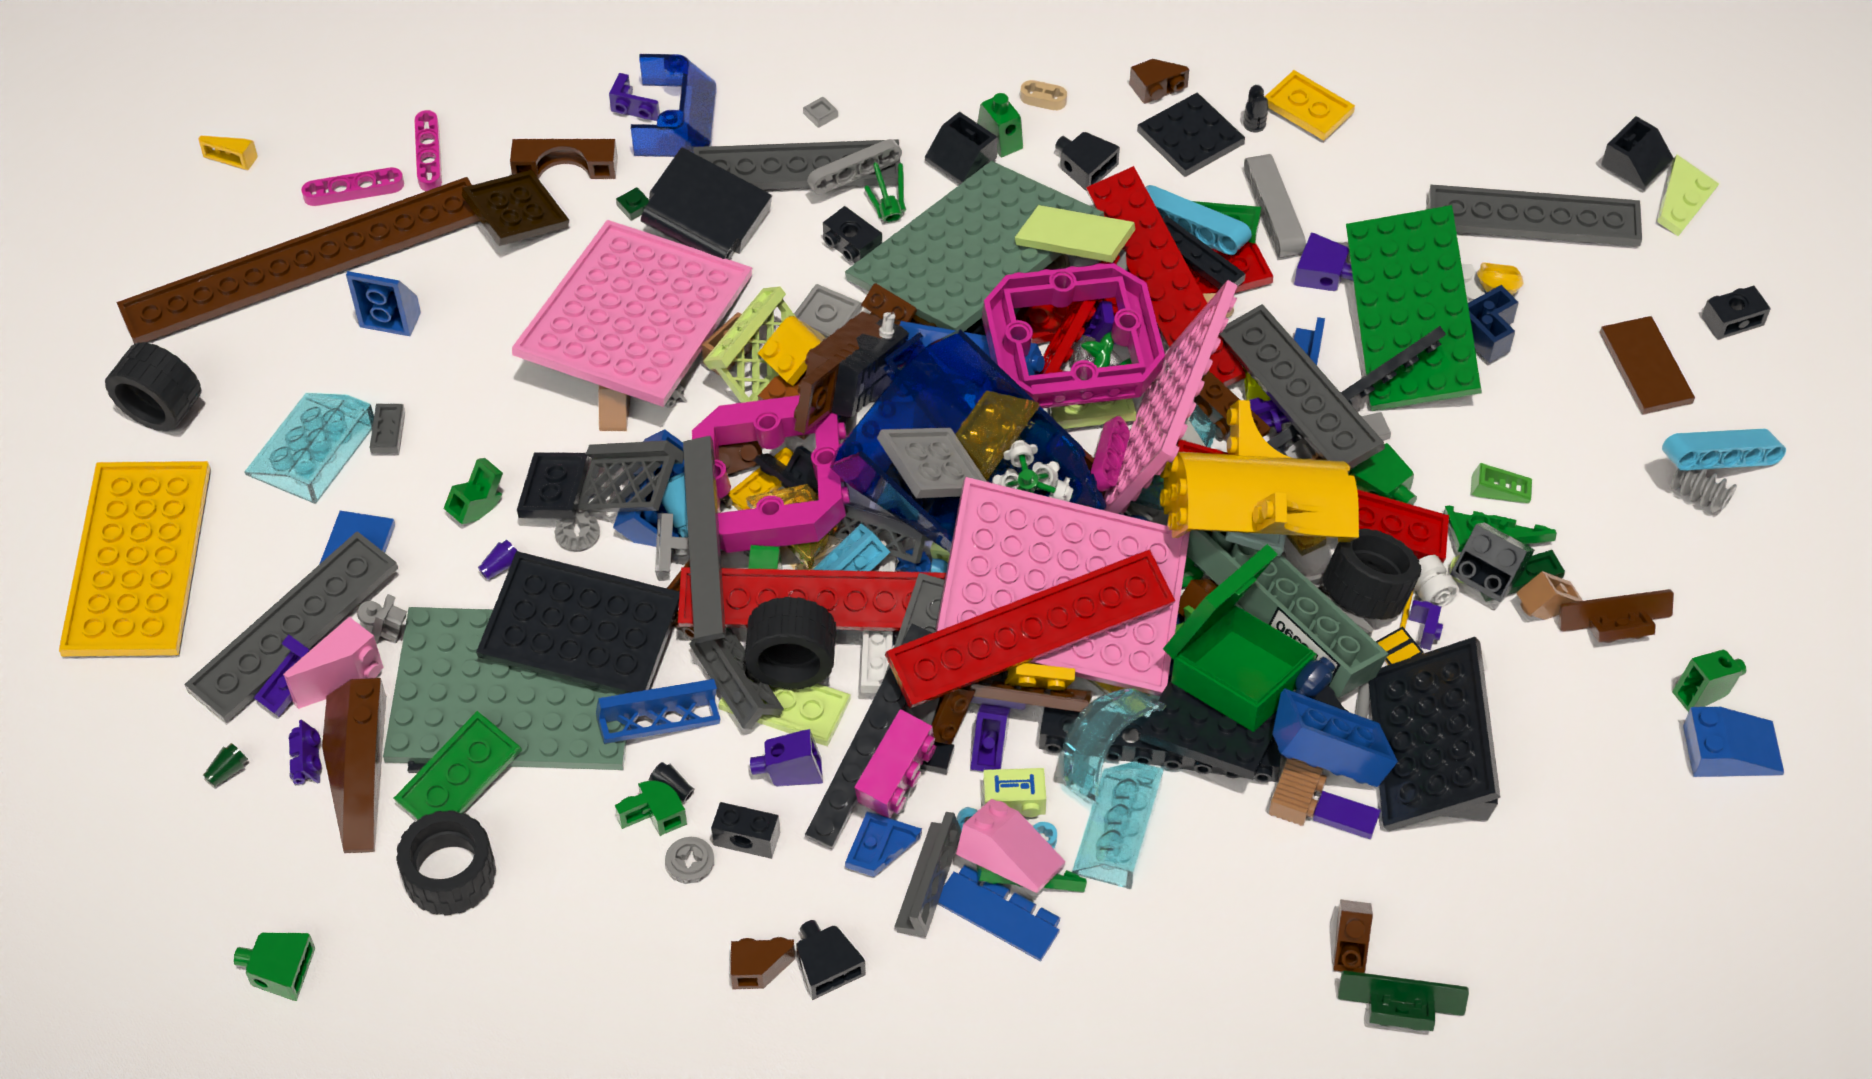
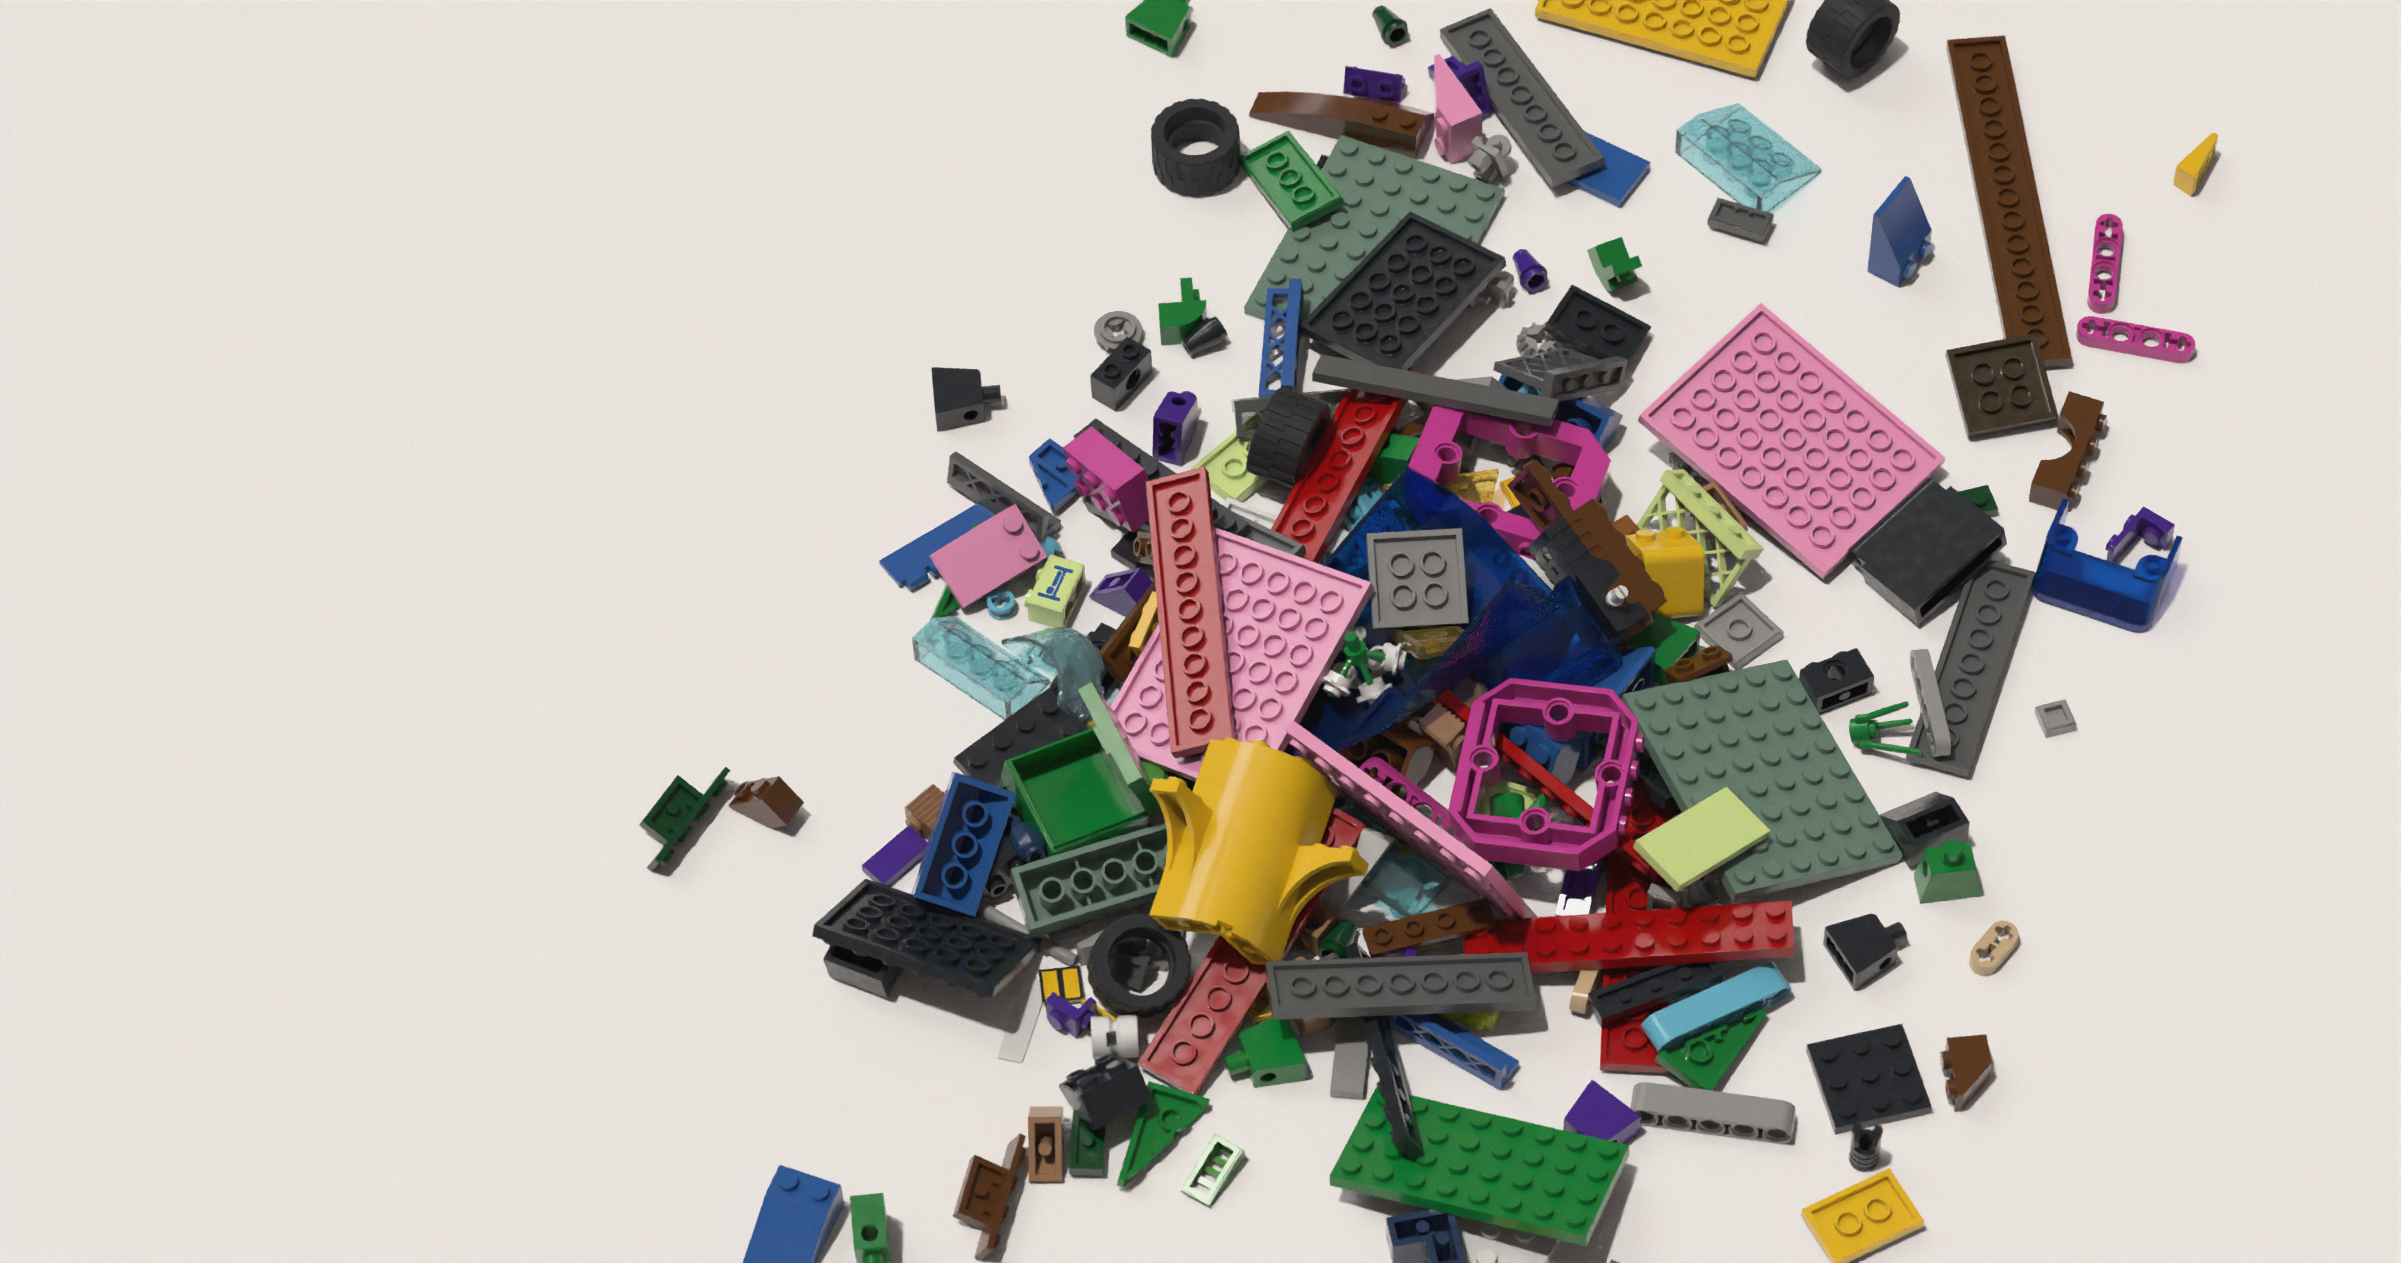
camera: 115 degrees right, 0 degrees up
reddish brown slope [731,937,795,990] -> none

